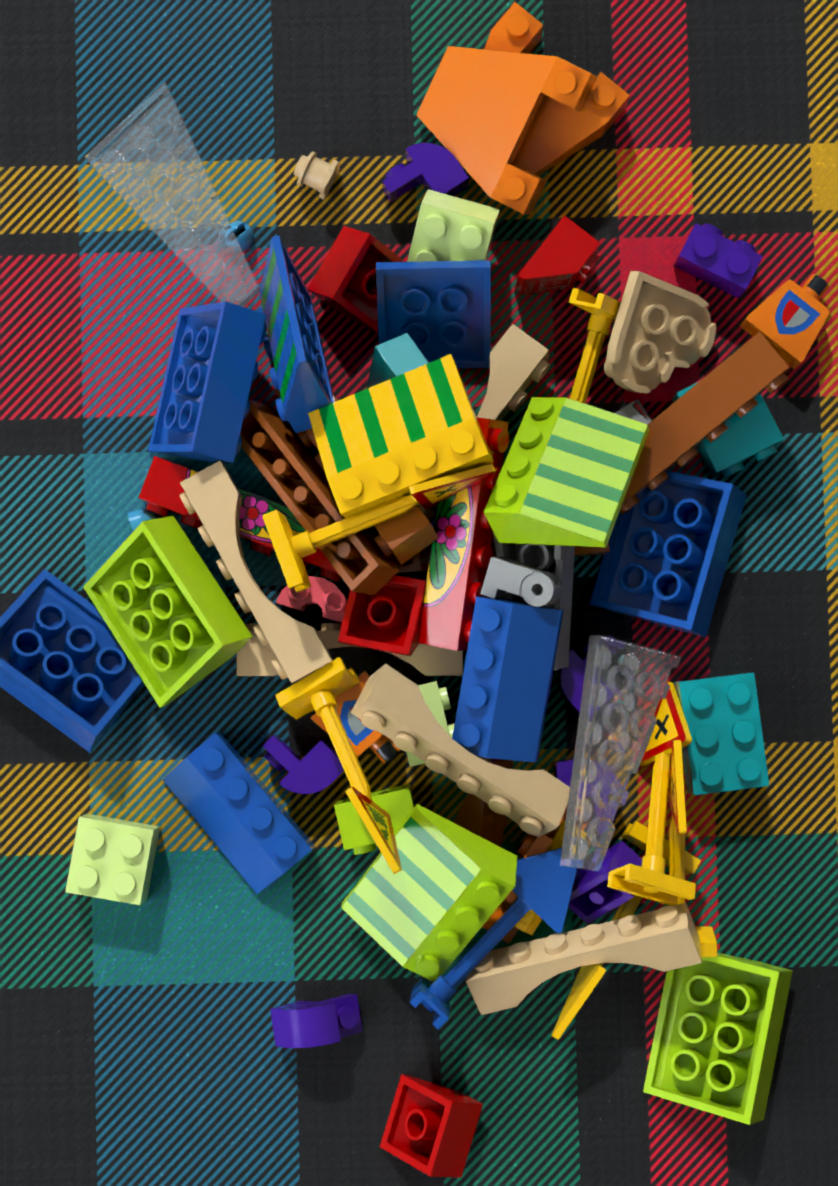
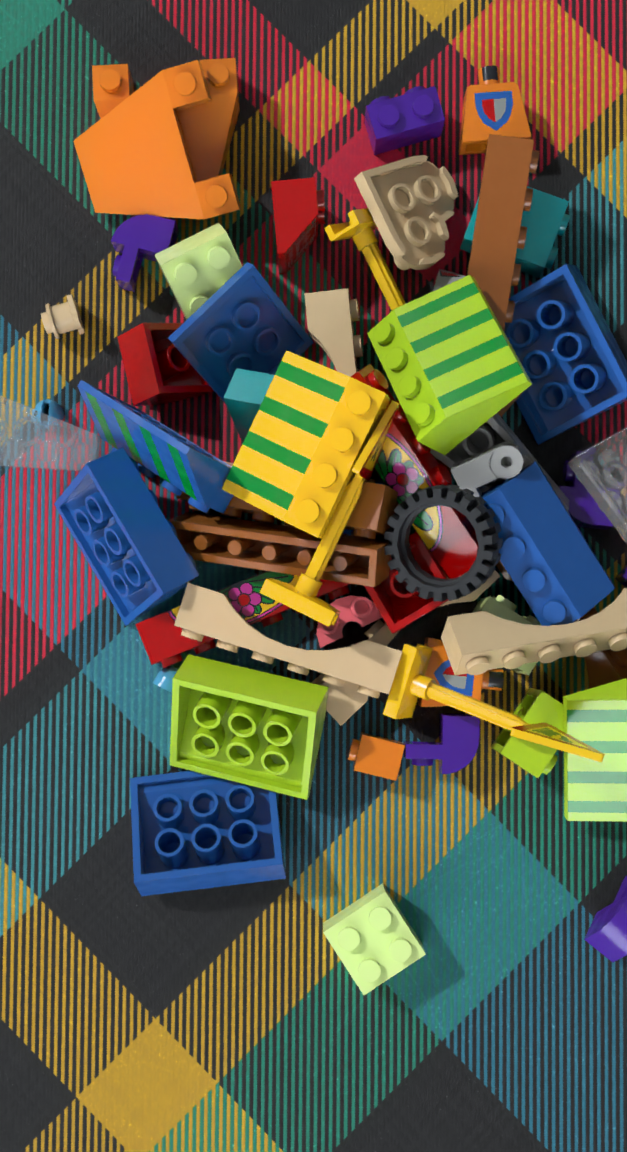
camera: 50 degrees left, 0 degrees up
blue slope [162,732,315,894] -> none
none -> orange brick [348,732,405,781]
none -> black tyre [384,485,503,602]

